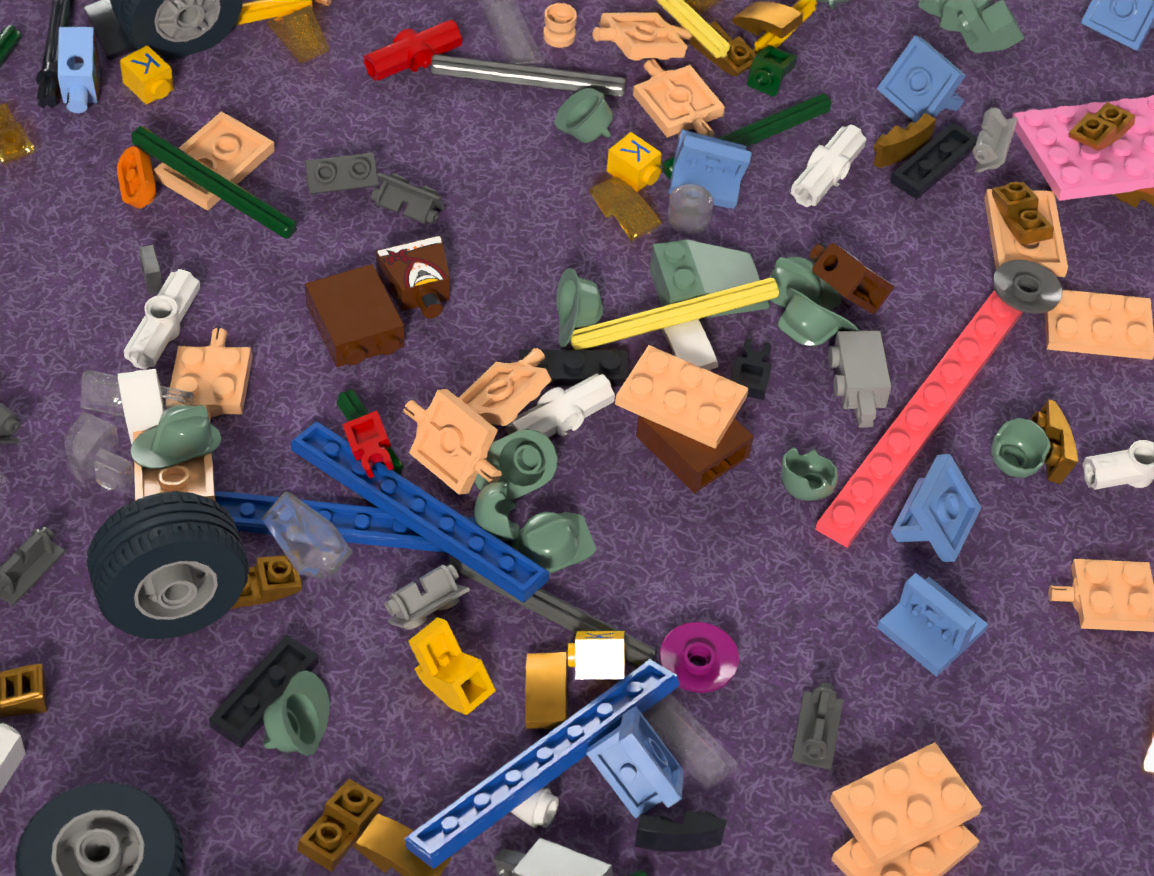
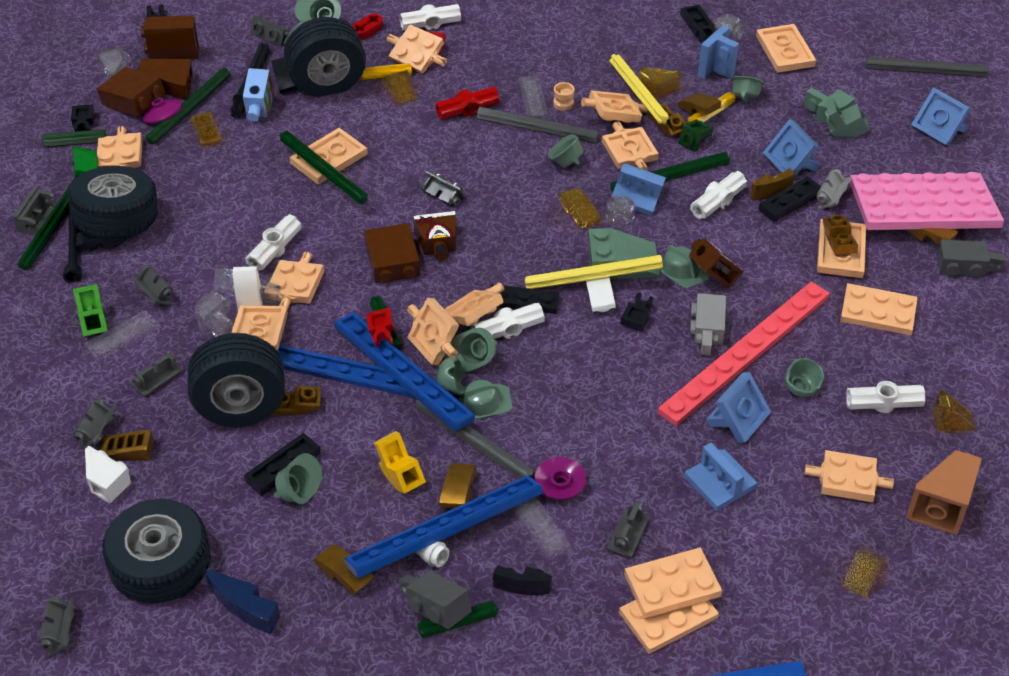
camera: 15 degrees right, 5 degrees down
orange plate [117,146,156,209] -> none
yellow brick [120,45,174,105] -> none
sand green piece [130,405,221,469] -> none
flat silver tile [139,245,162,295] -> none
clear slope [262,491,352,579] -> none
pearl gold slope [297,778,383,872] -> none
dark grey hinge [305,152,379,194] -> none
light grey hinge [384,564,470,630] -> none
sand green piece [556,268,603,347] -> none
brick [568,631,625,679] -> none
medium blue bracket [586,706,684,819] -> none
yellow brick [607,132,662,192] -> none
light nougat plate [615,345,749,449] -> none
reddish brown brick [636,415,754,494] -> none
sand green piece [778,288,859,347] -> none
sand green hair [781,447,838,501] -> none
dark grey dish [993,260,1062,314] -> none
pearl gold slope [1031,399,1078,484] -> none
pearl gold slope [1069,102,1135,150] -> none

